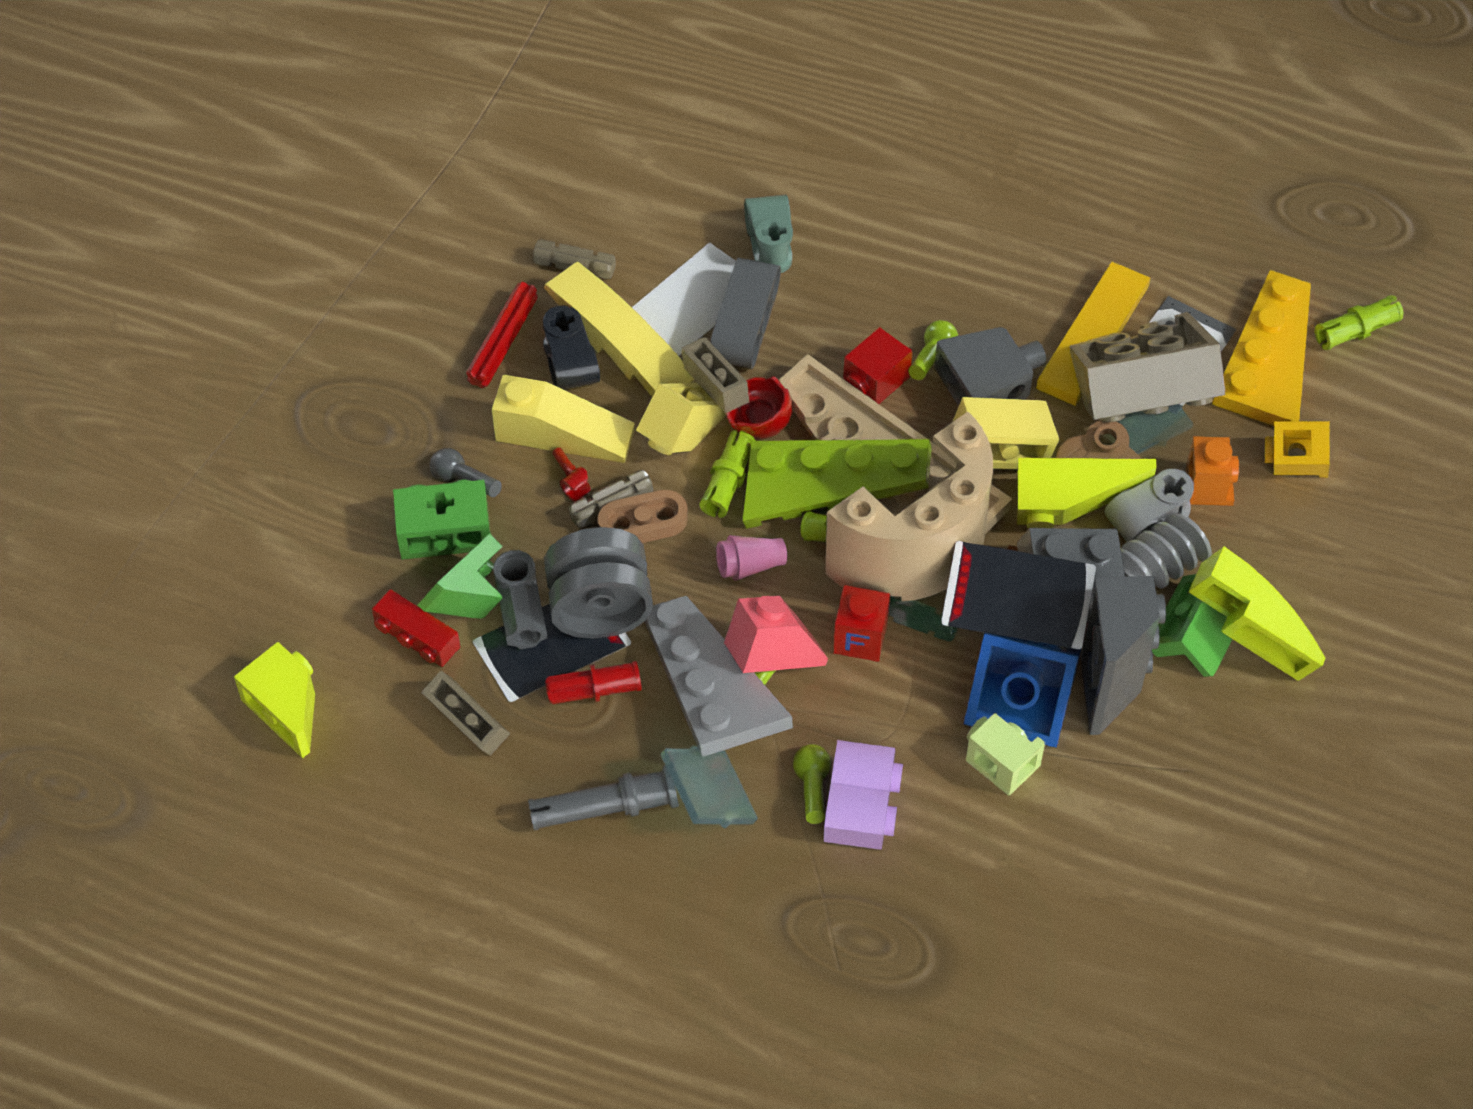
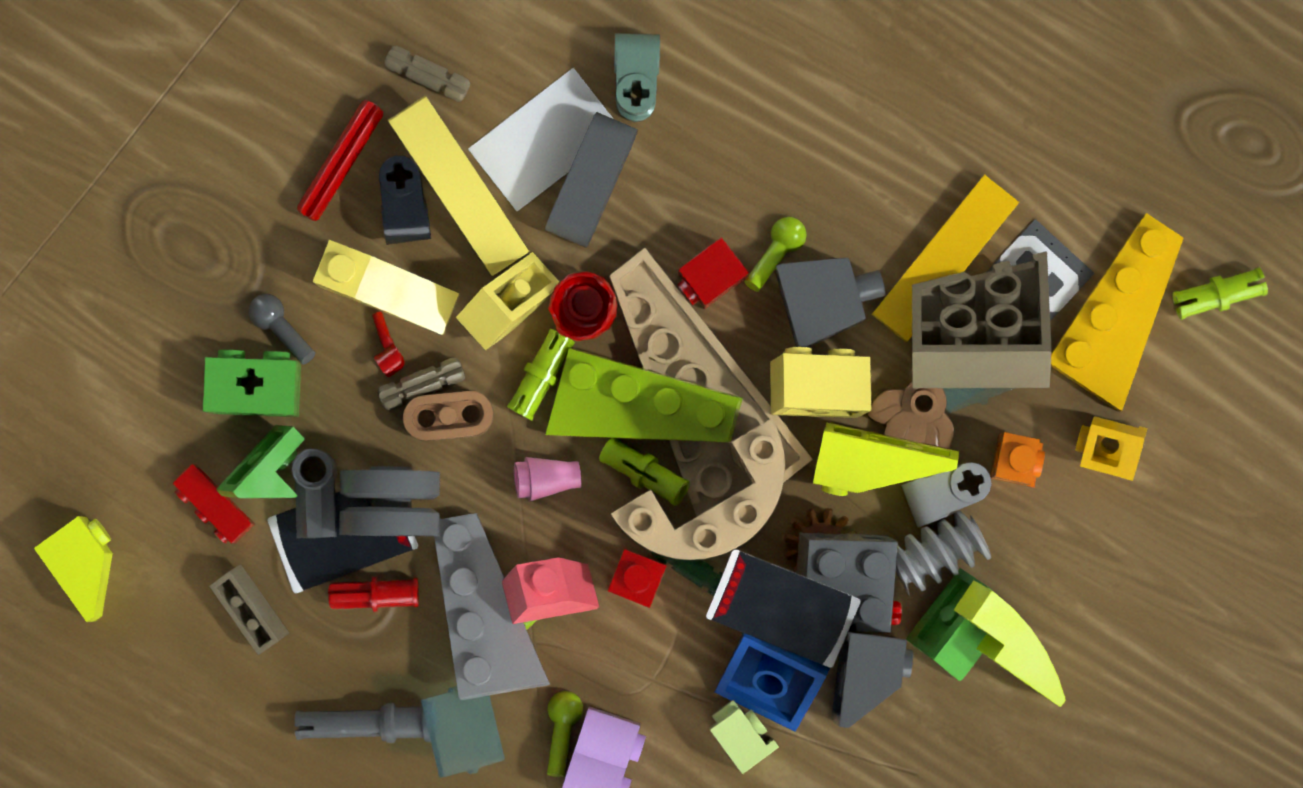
camera: 10 degrees right, 30 degrees up
dark tan piece [681,337,749,413] -> none

